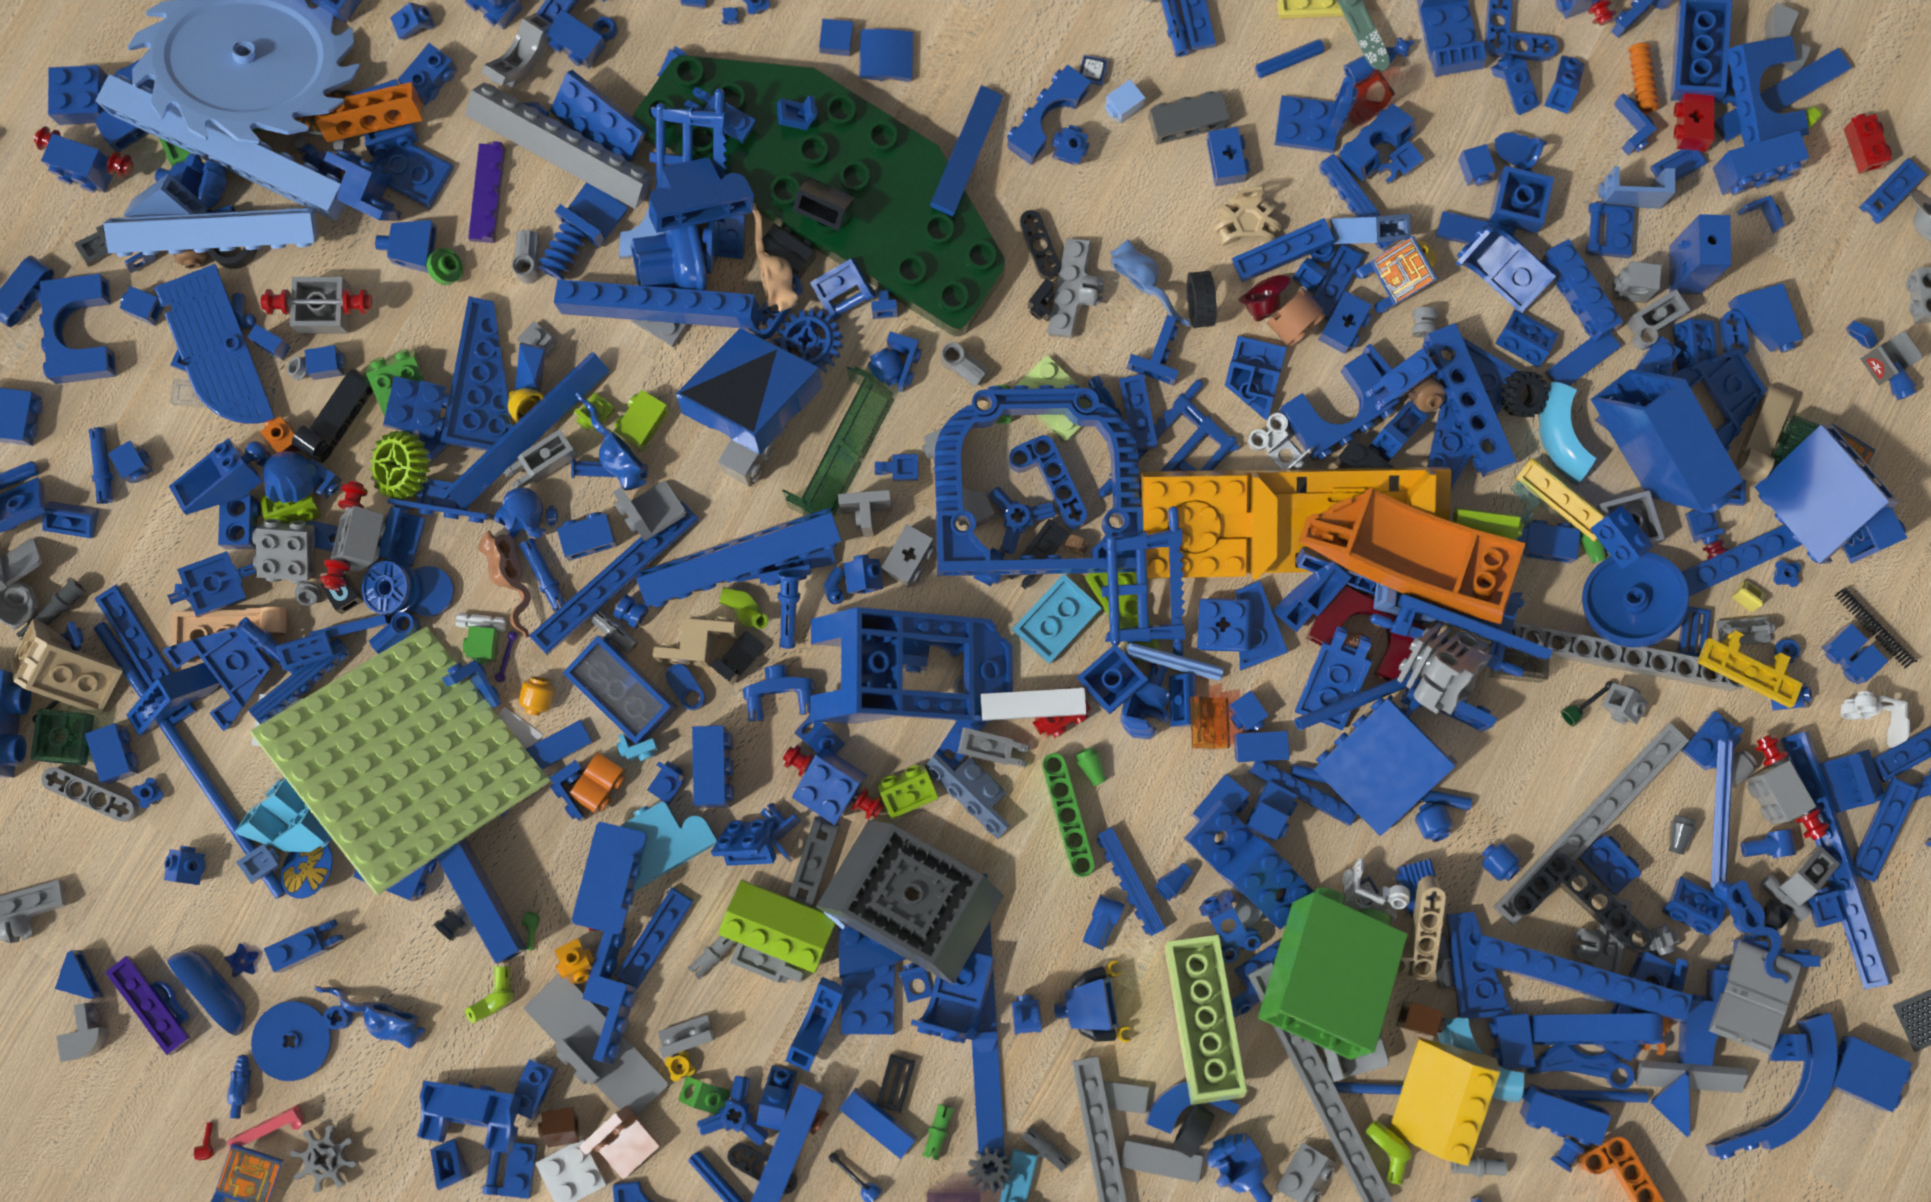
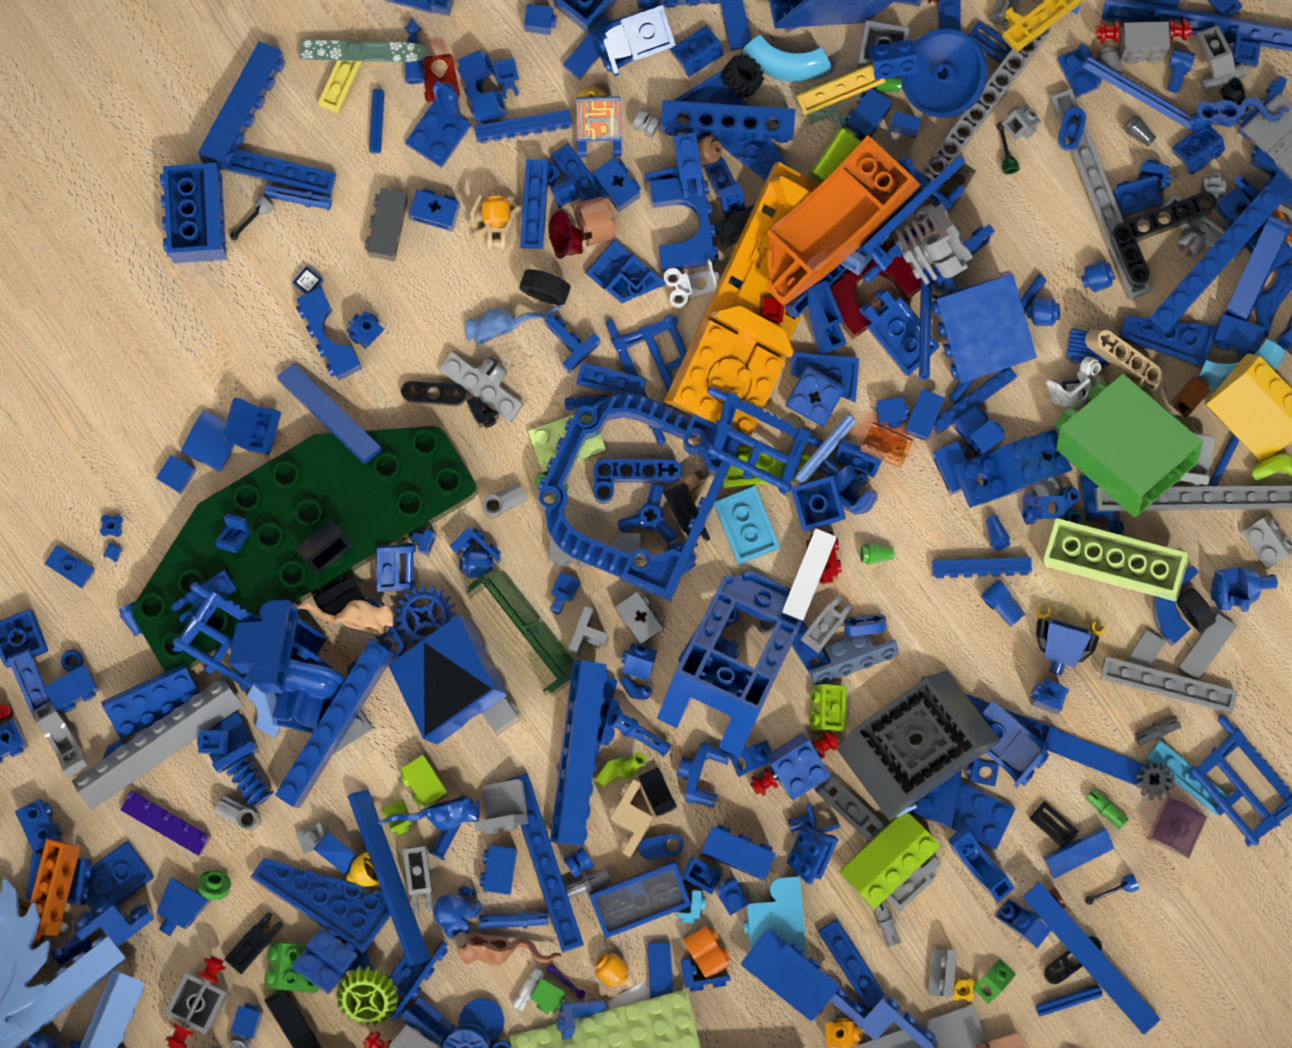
camera: 65 degrees left, 0 degrees up
blue bush [697,1075,769,1146] -> none
bright green beam [1042,753,1094,878] -> none
light blue brick [1105,79,1145,123] -> none
medium blue slope [1331,214,1411,244] -> none
dark grey axle [1436,935,1453,988] -> none
none -> blue bracket [197,730,228,755]
none -> blue bracket [222,397,282,455]
none -> black hinge [224,912,283,975]
none -> light orange head [481,195,511,228]
none -> blue slope [681,856,722,894]
none -> red tile [759,297,784,323]
none -> blue beam [844,614,887,636]
none -> blue piece [889,111,921,138]
none -> blue plate [1057,107,1086,151]
none -> blue bracket [1138,160,1172,192]

